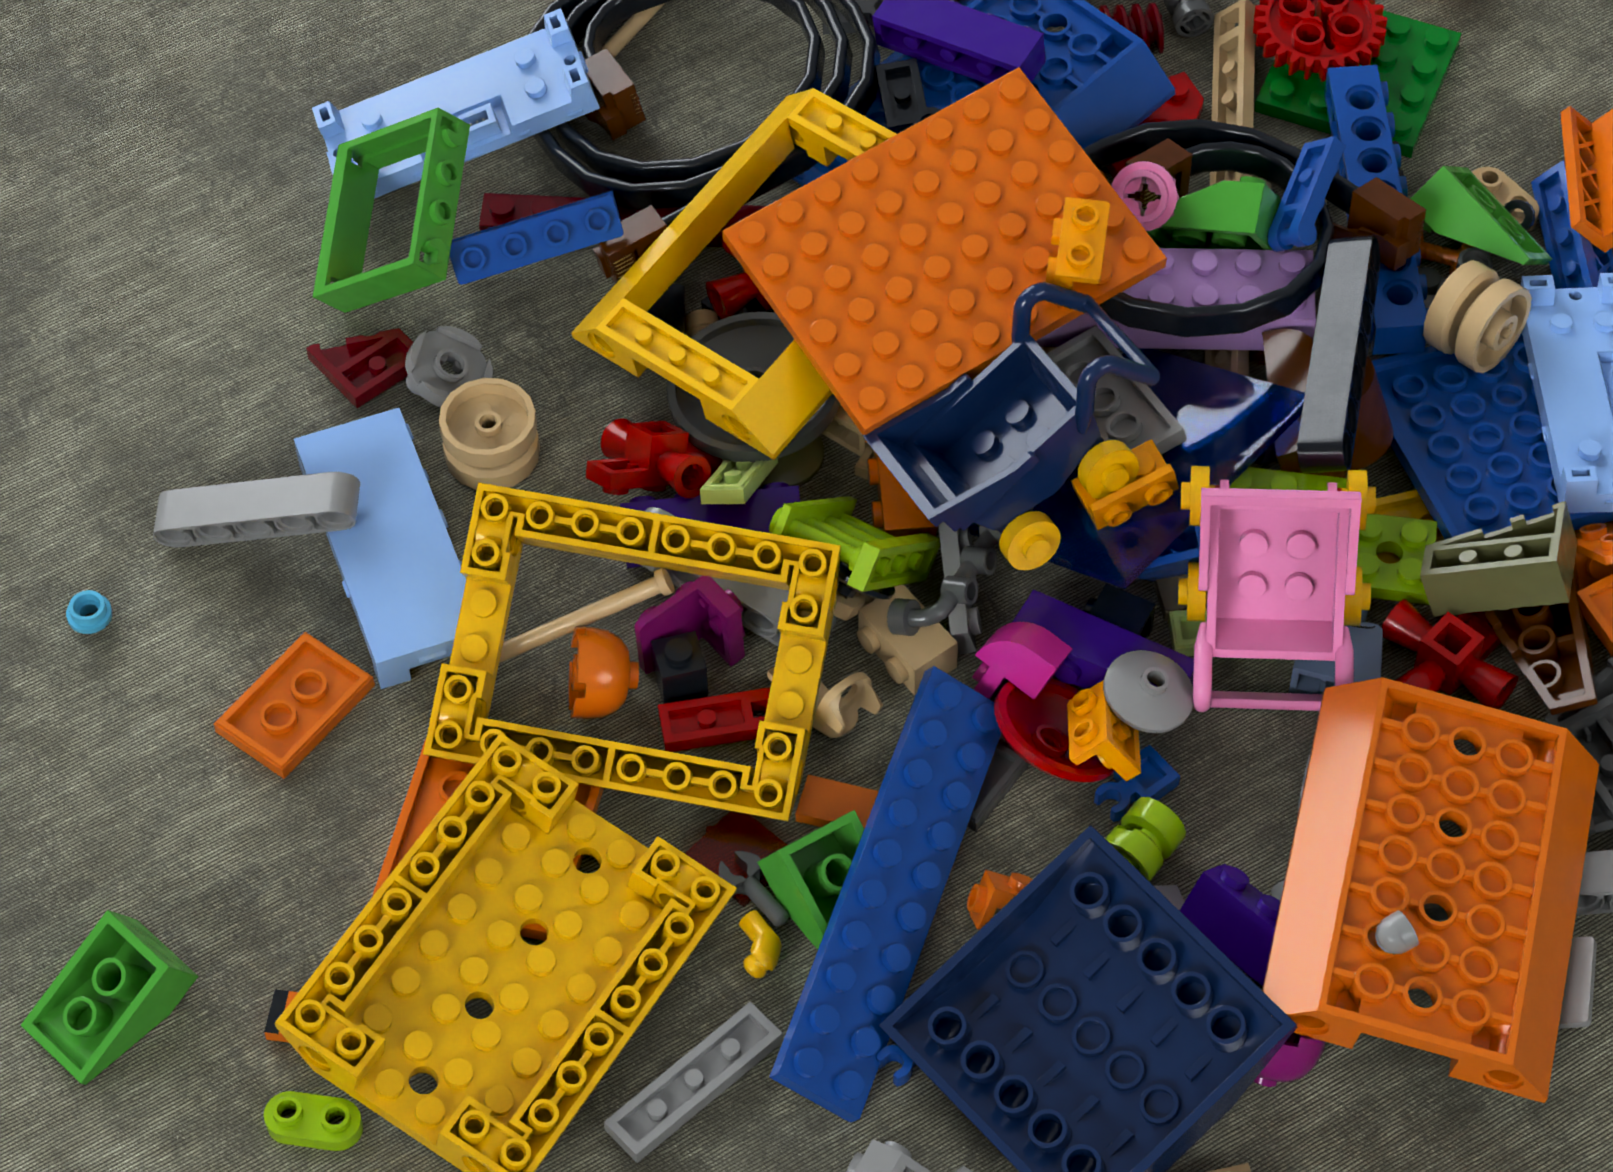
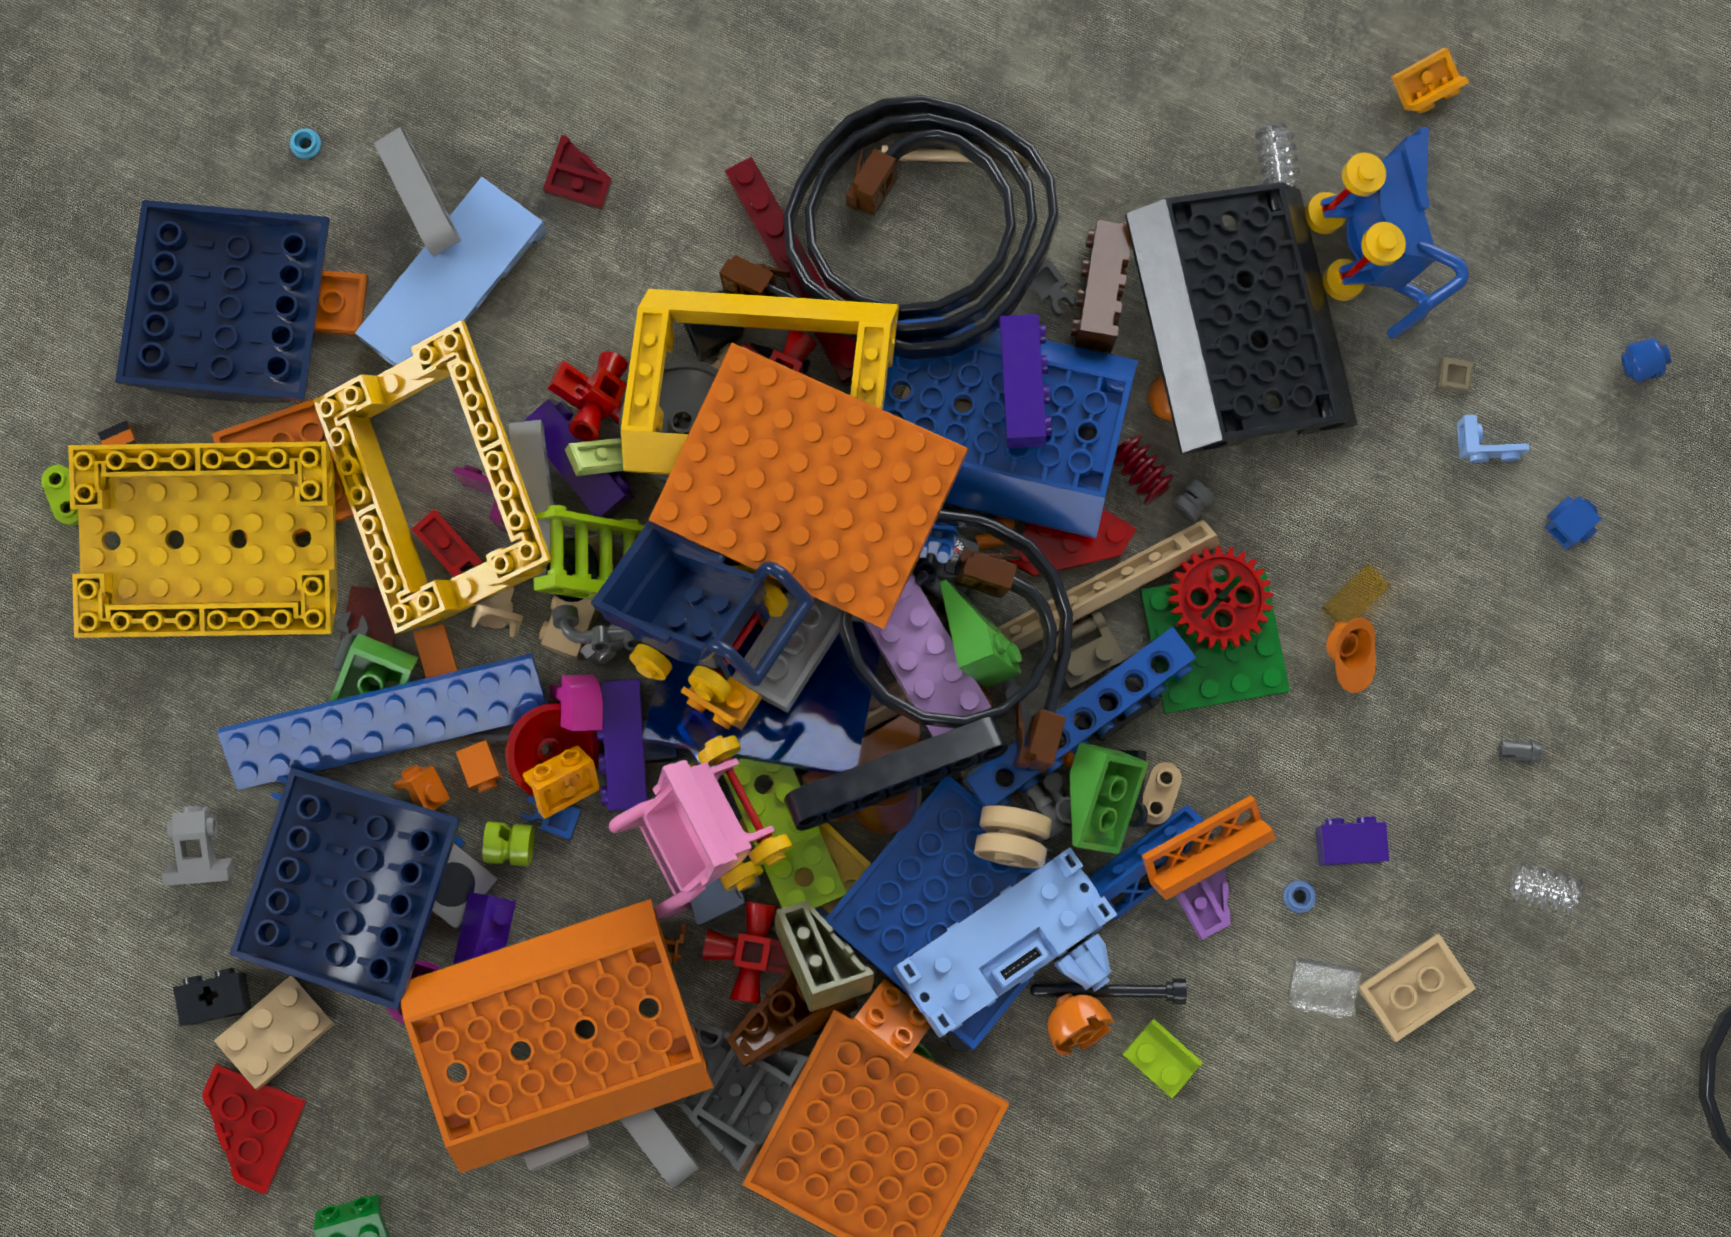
camera: 55 degrees right, 25 degrees up
bright green slope [21,910,199,1085] -> none
light blue piece [312,8,600,199] -> none
bright green window [313,107,470,313] -> none
light grey plate [405,326,493,407] -> none
tan wheel [439,378,540,490] -> none
blue fence [450,190,624,285] -> none
tan bar [499,568,675,663] -> none
orange cylinder [568,626,639,719] -> none
light grey plate [604,1001,783,1163] -> none
black brick [651,631,708,704] -> none
yellow arm [739,910,782,978] -> none
black hinge [875,58,940,134] -> none
light orange bracket [1046,197,1110,290] -> none
light grey dish [1103,650,1194,733] -> none
bright pink gear [1111,161,1180,231] -> none
blue plate [1267,136,1346,252] -> none
light grey hinge [1375,910,1419,954] -> none
none -> dark blue slope [115,200,330,403]
none -> orange brick [456,740,504,793]

